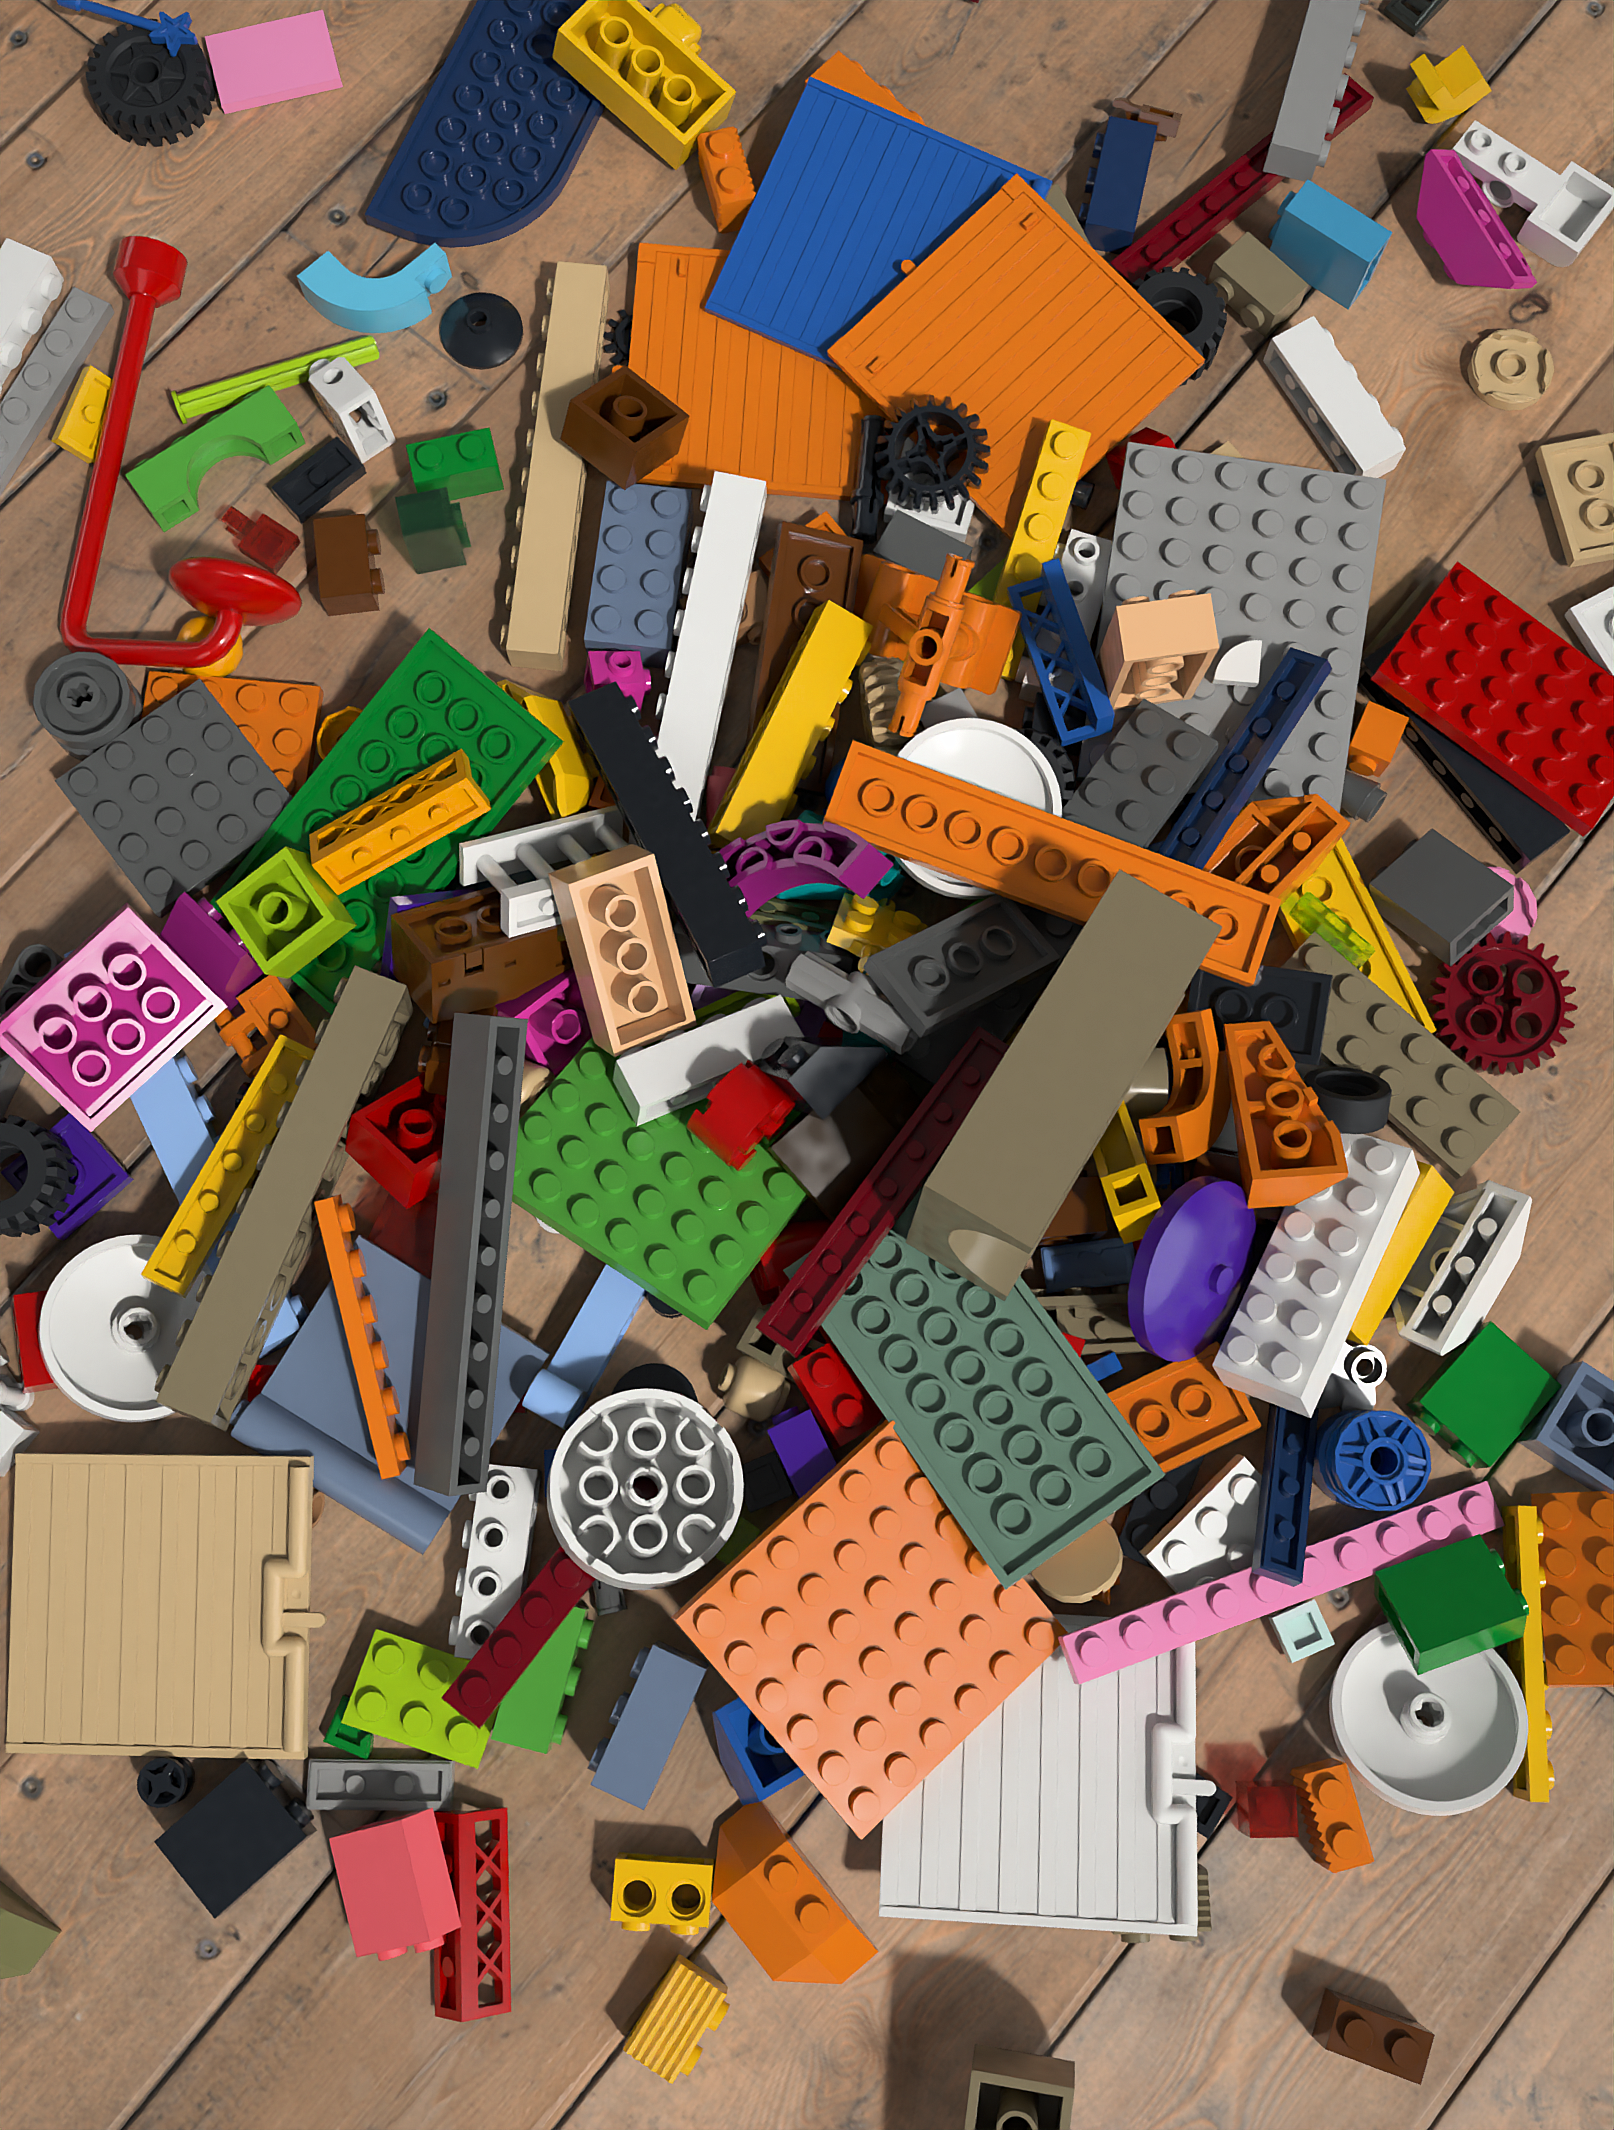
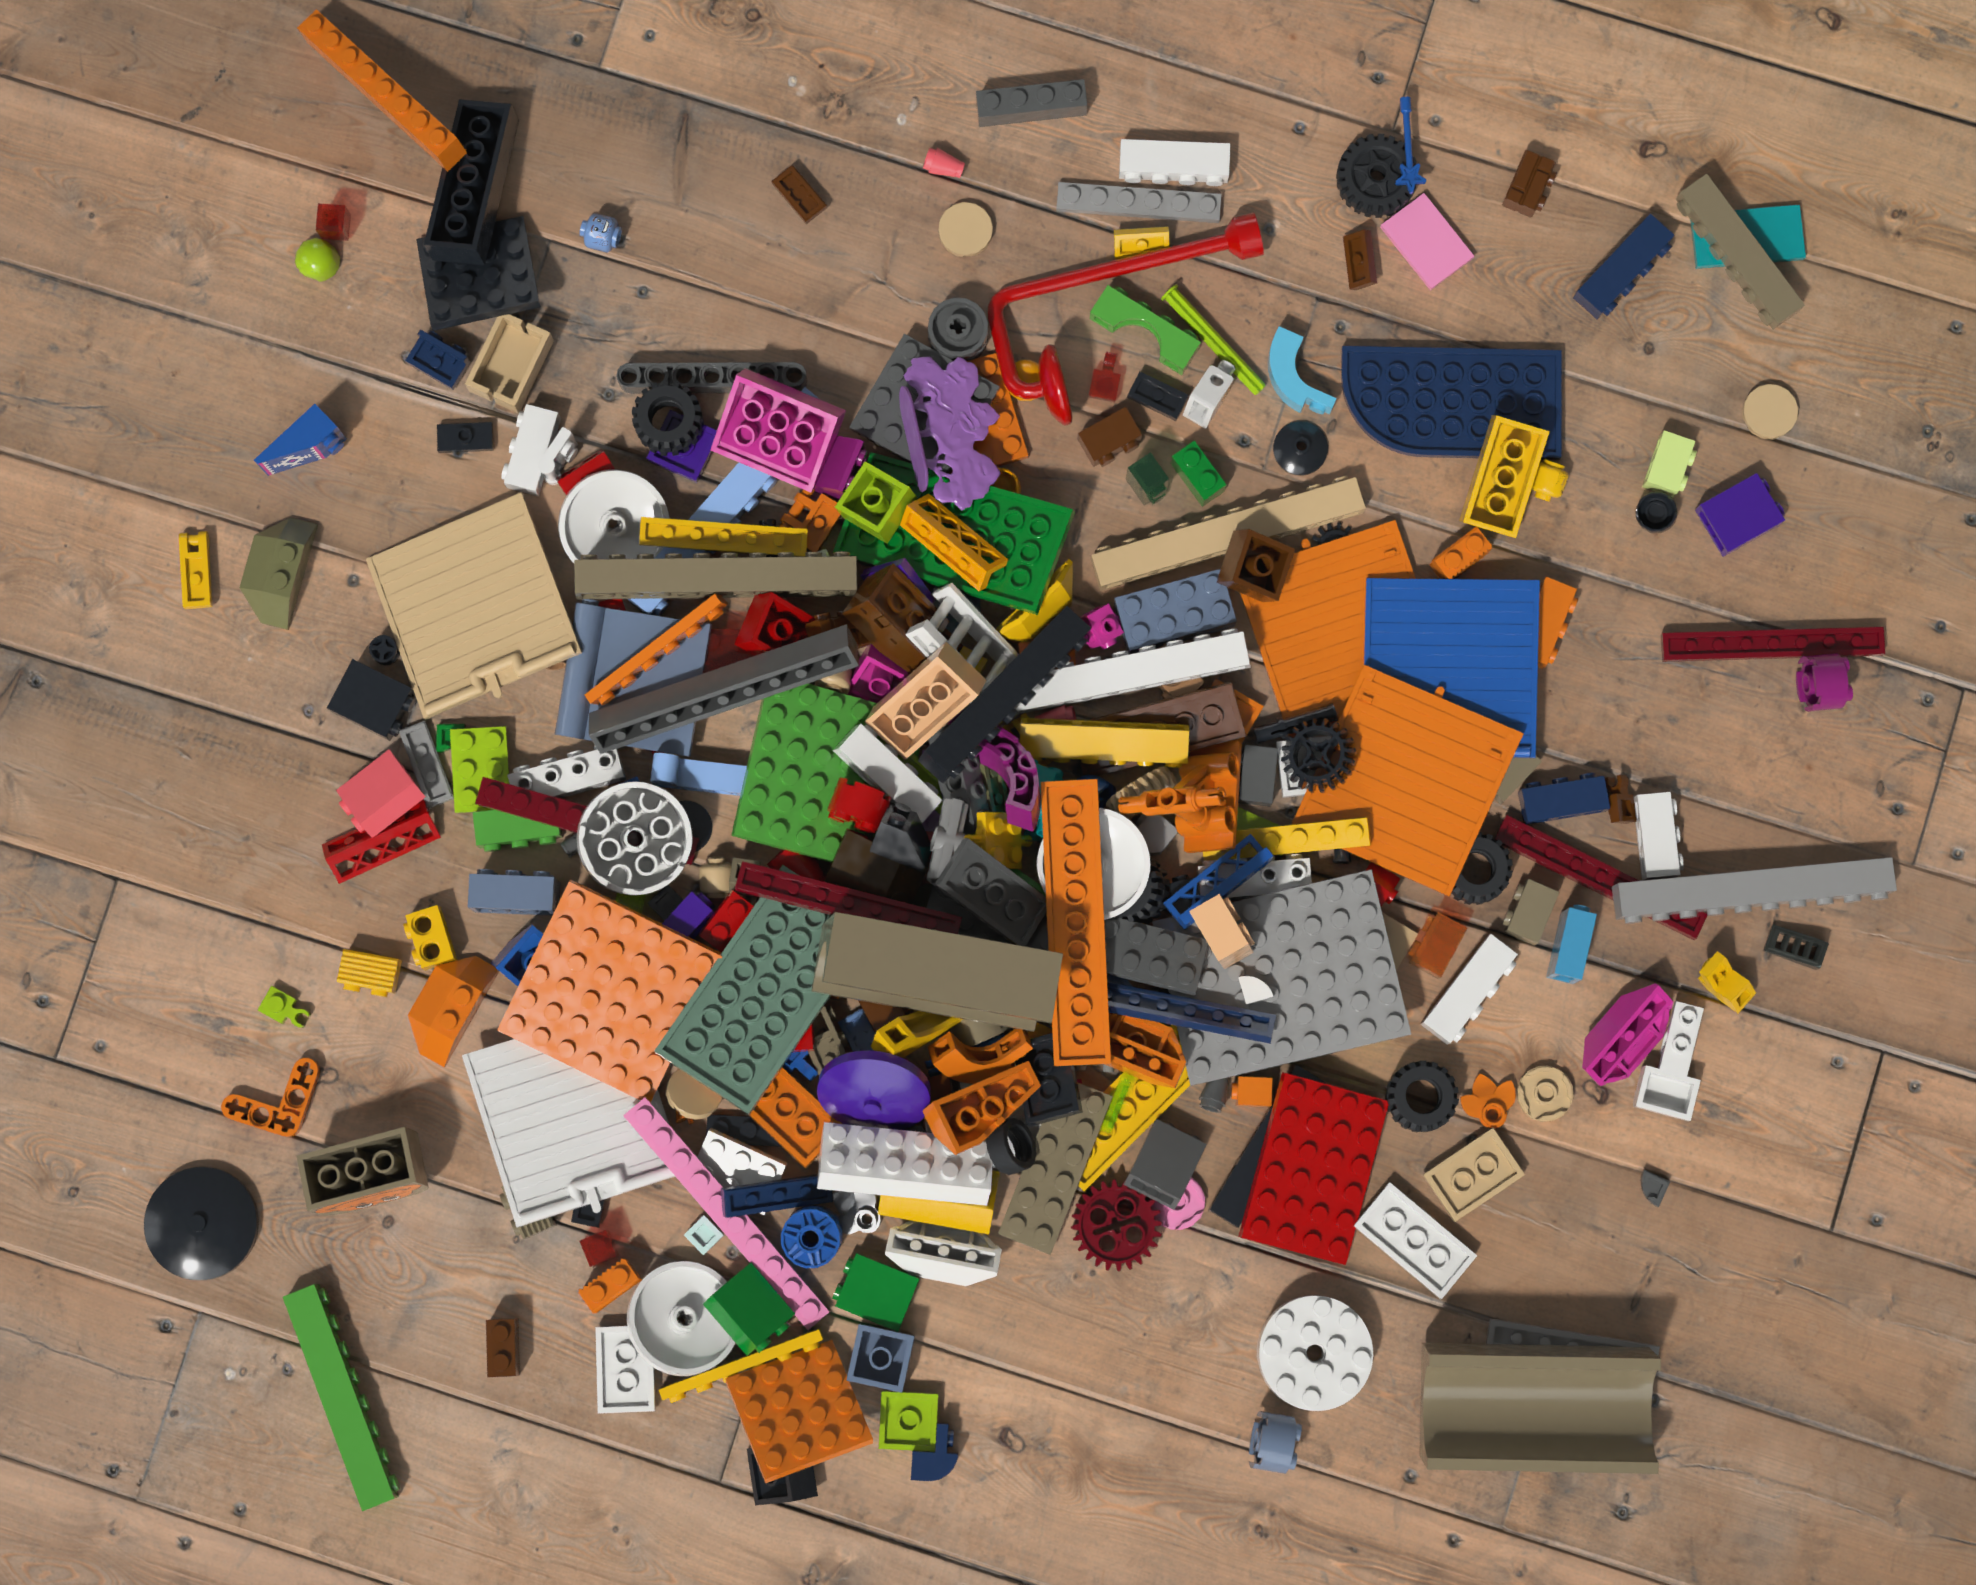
camera: 70 degrees right, 5 degrees up
none -> white plate [595,1326,656,1413]
none -> medium lavender plant [899,357,1000,511]
none -> reddish brown plate [1343,229,1378,290]
none -> black tyre [1385,1061,1459,1132]
none -> clear orange brick [1408,912,1468,979]
none -> orange plate [1460,1074,1516,1129]
none -> white brick [1634,792,1684,881]

